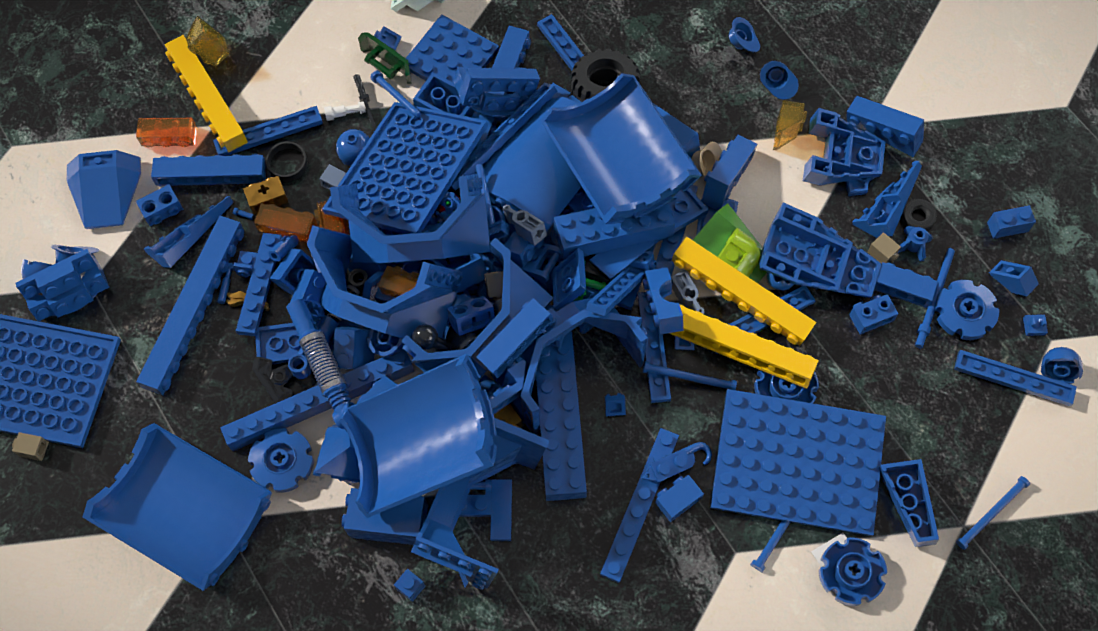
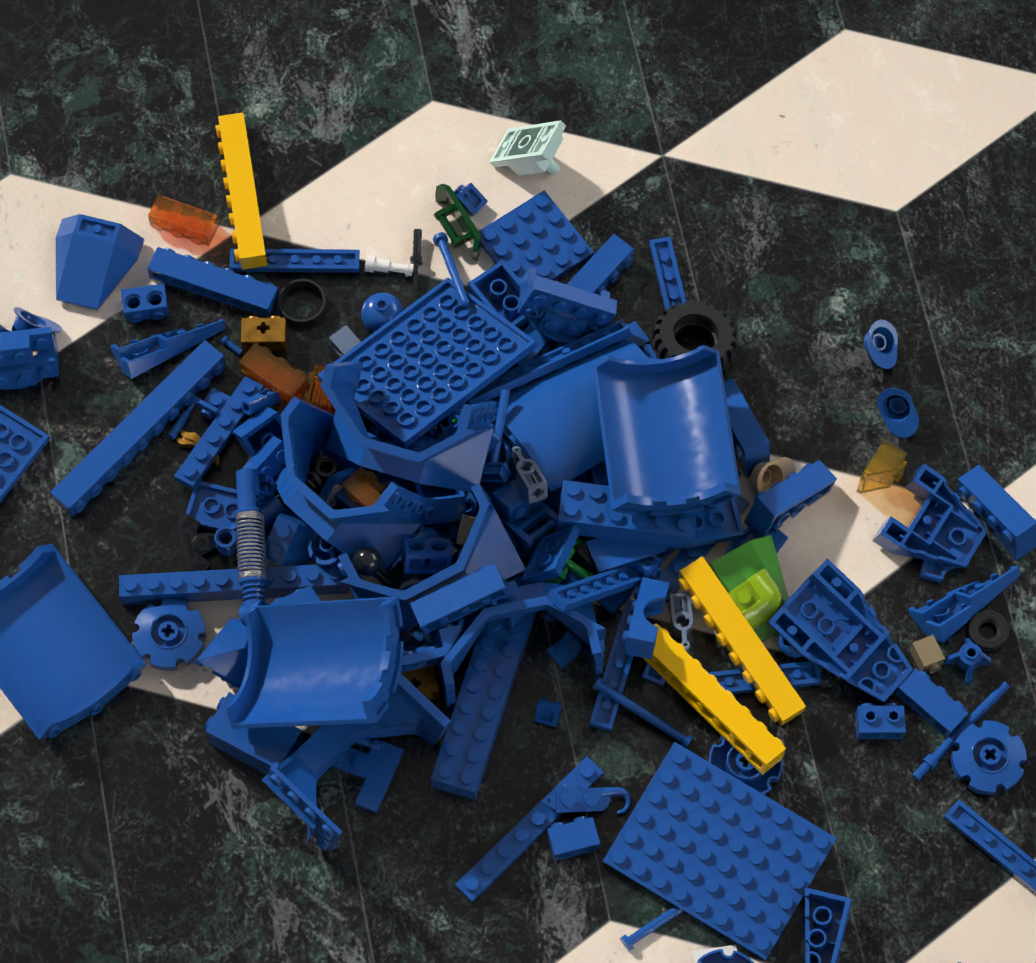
camera: 20 degrees right, 0 degrees up
clear yellow slope [186,16,230,67] -> none
blue brick [394,569,425,602] -> none
none -> blue bracket [546,630,583,670]

